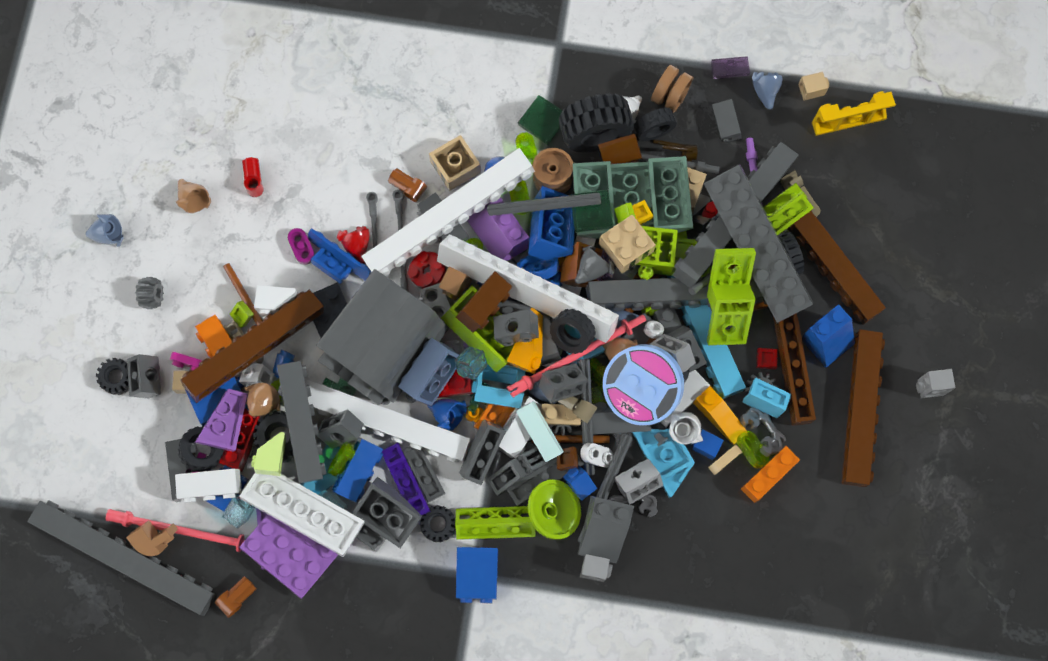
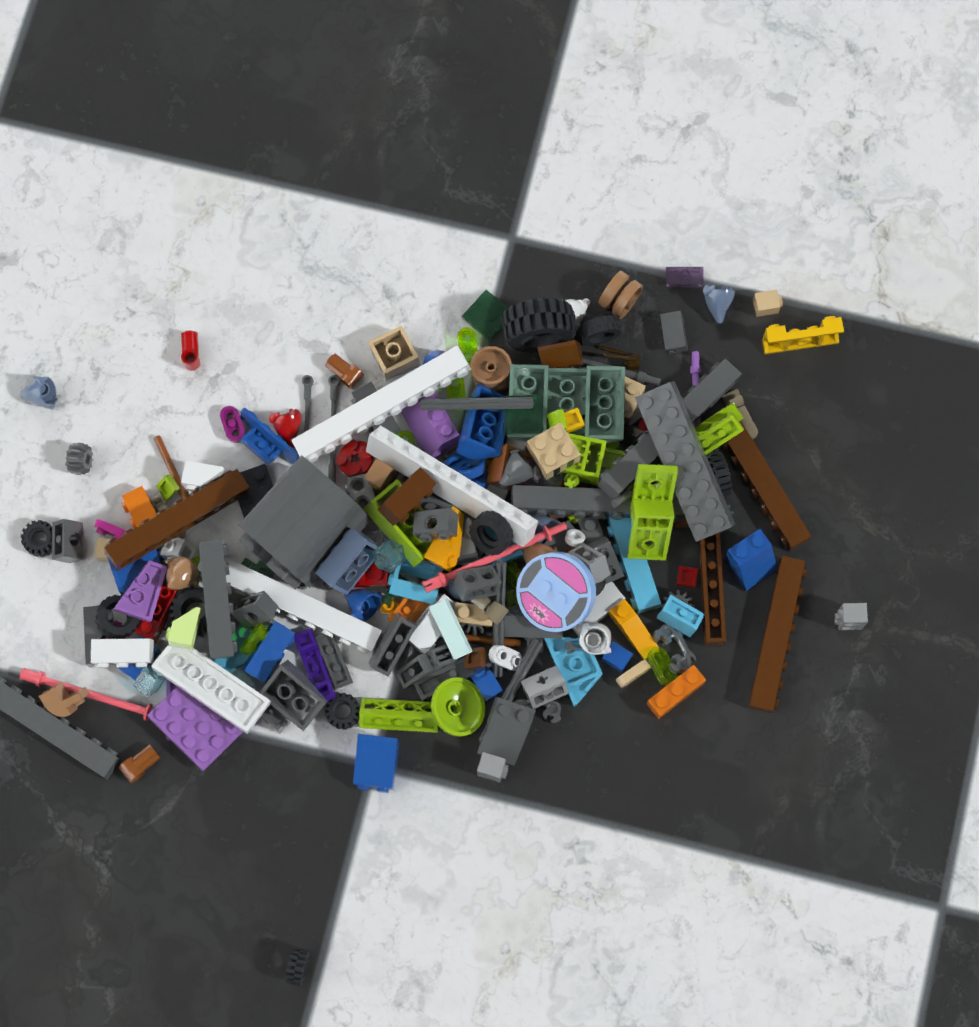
camera: 10 degrees right, 0 degrees up
medium nougat hat [176,179,211,213] -> none
blue cone [273,349,295,378] -> none

